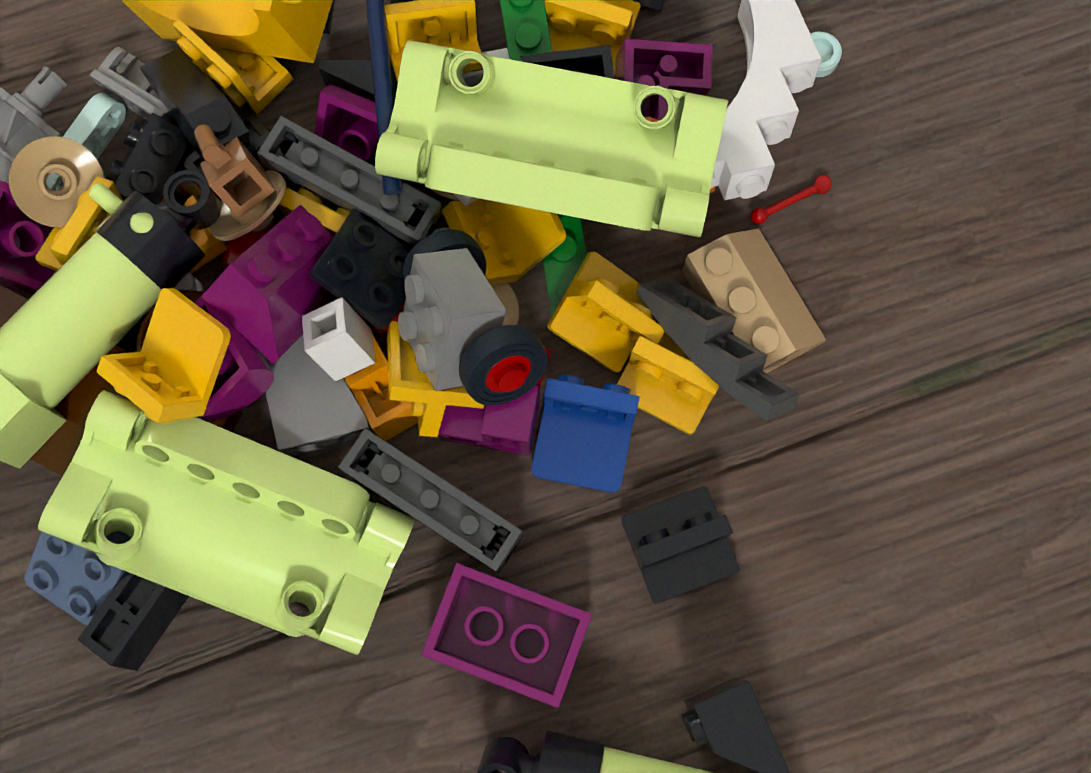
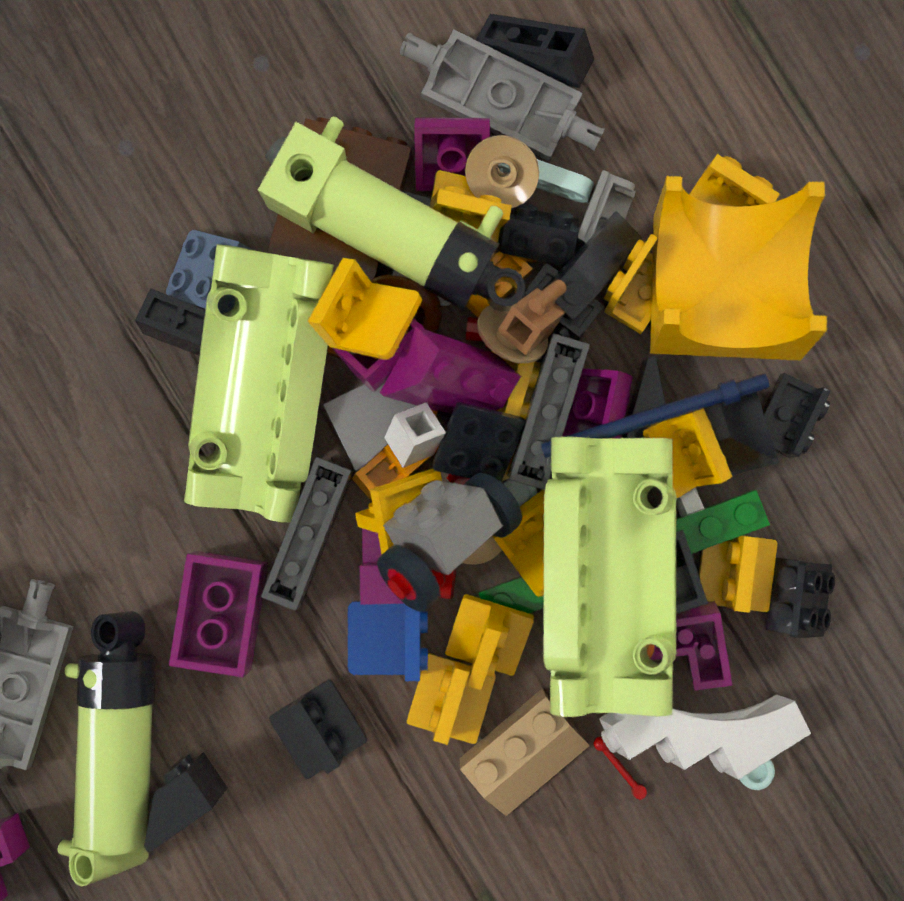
camera: 75 degrees right, 10 degrees up
dark grey slope [637,277,800,421] -> none

